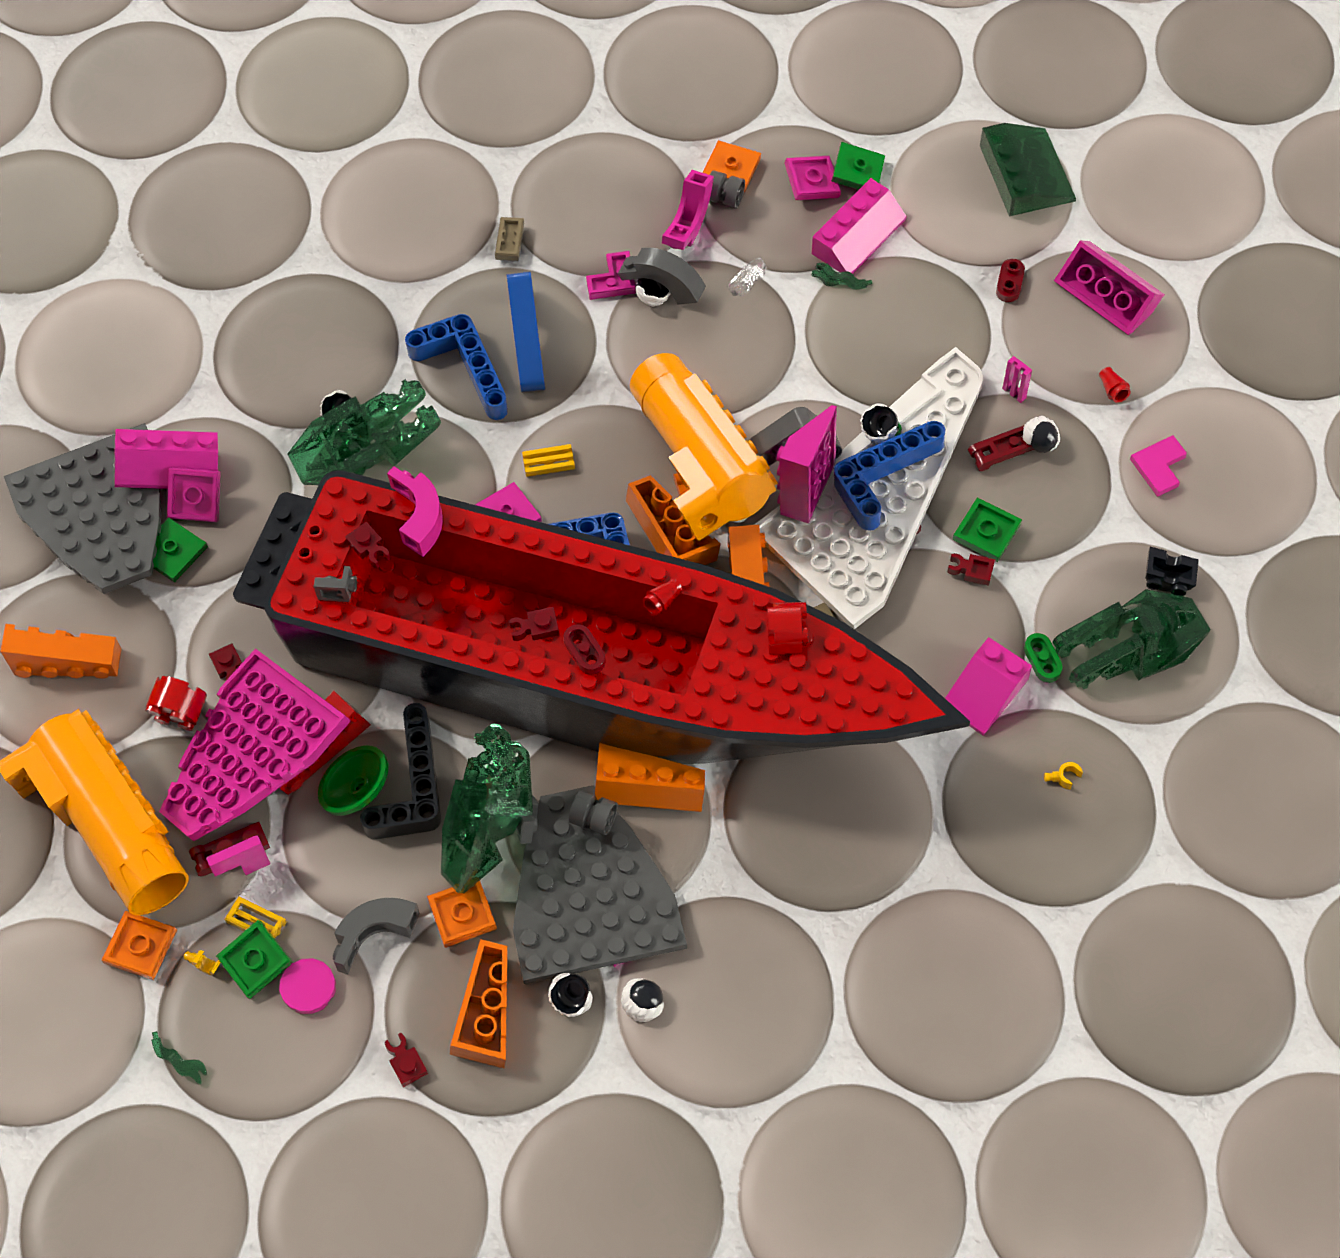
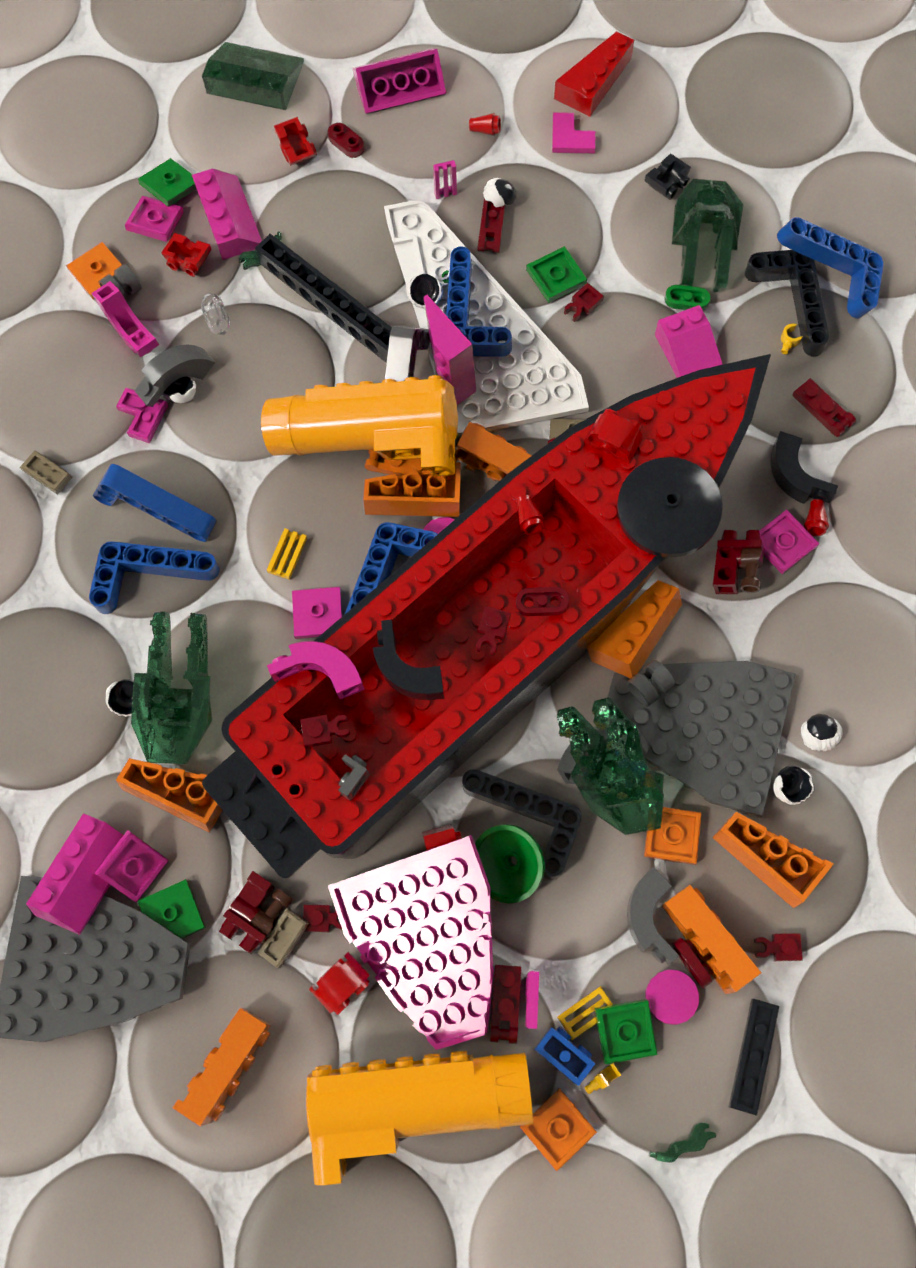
camera: 60 degrees left, 10 degrees up
none -> orange wedge [116,758,223,833]
none -> red cylinder [161,233,212,277]
none -> dark red hips [219,871,294,954]
none -> black brick [255,234,392,363]
none -> dark tan plate [258,908,309,968]
none -> red cylinder [274,117,317,166]
none -> black arch [373,619,444,700]
none -> blue brick [534,1027,595,1086]
none -> red wedge [554,31,635,117]
none -> black dish [617,457,723,558]
none -> orange wedge [661,885,761,994]
none -> dark red plate [671,937,713,989]
none -> dark red hips [713,530,764,594]
none -> black tile [728,998,779,1116]
none -> black beam [745,250,829,357]
none -> dark pink plate [759,509,819,574]
none -> black arch [770,431,838,504]
none -> blue beam [777,217,883,319]
none -> dark red plate [792,378,856,437]
none -> red cone [804,499,829,536]

